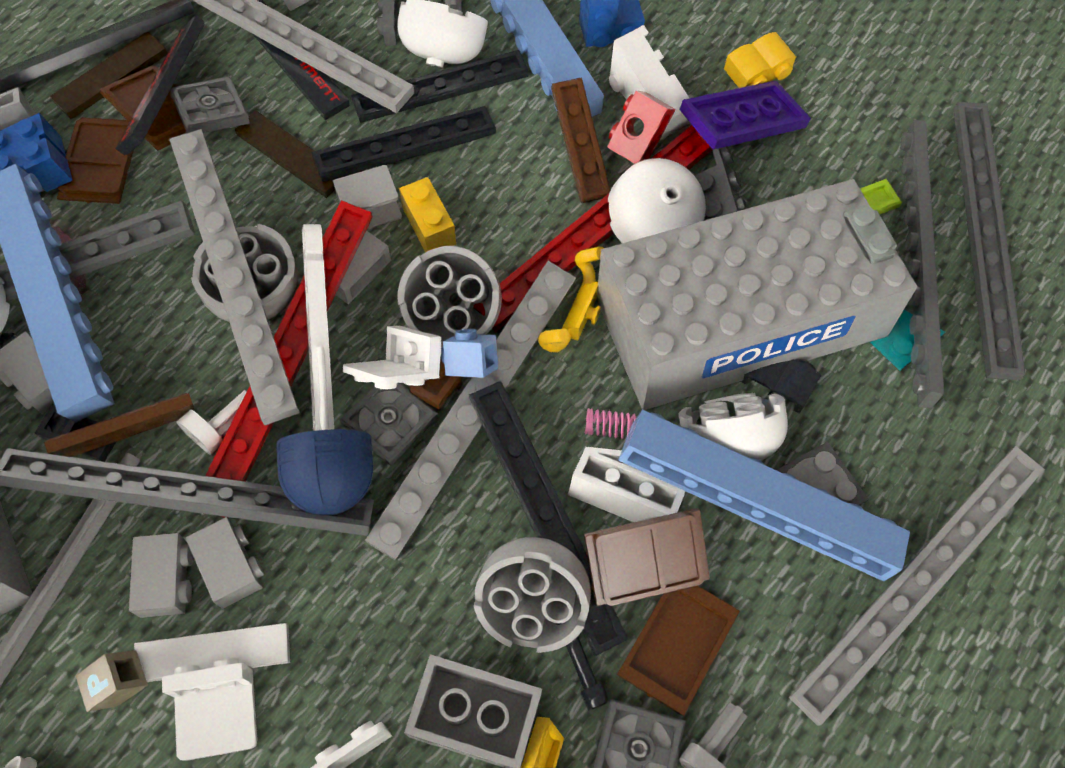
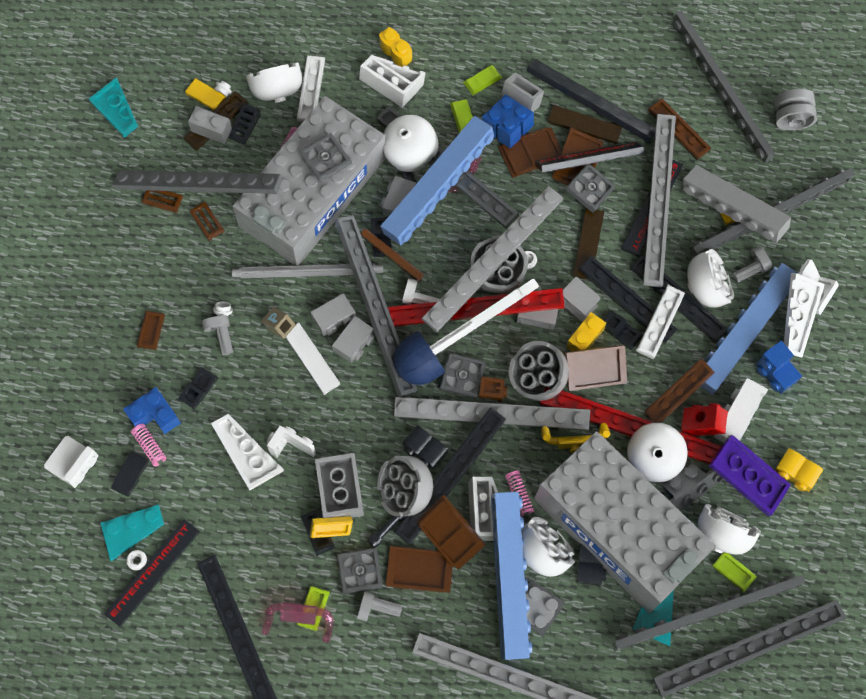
camera: 65 degrees right, 5 degrees up
white bracket [162,658,257,761] -> none
white bracket [343,326,441,389] -> none
brick [441,329,498,378] -> none
none -> black brick [402,425,448,470]
none -> piece [565,345,627,391]
none -> black slope [603,310,642,350]
none -> white tile [636,285,685,359]
none -> white cylinder [698,504,761,555]

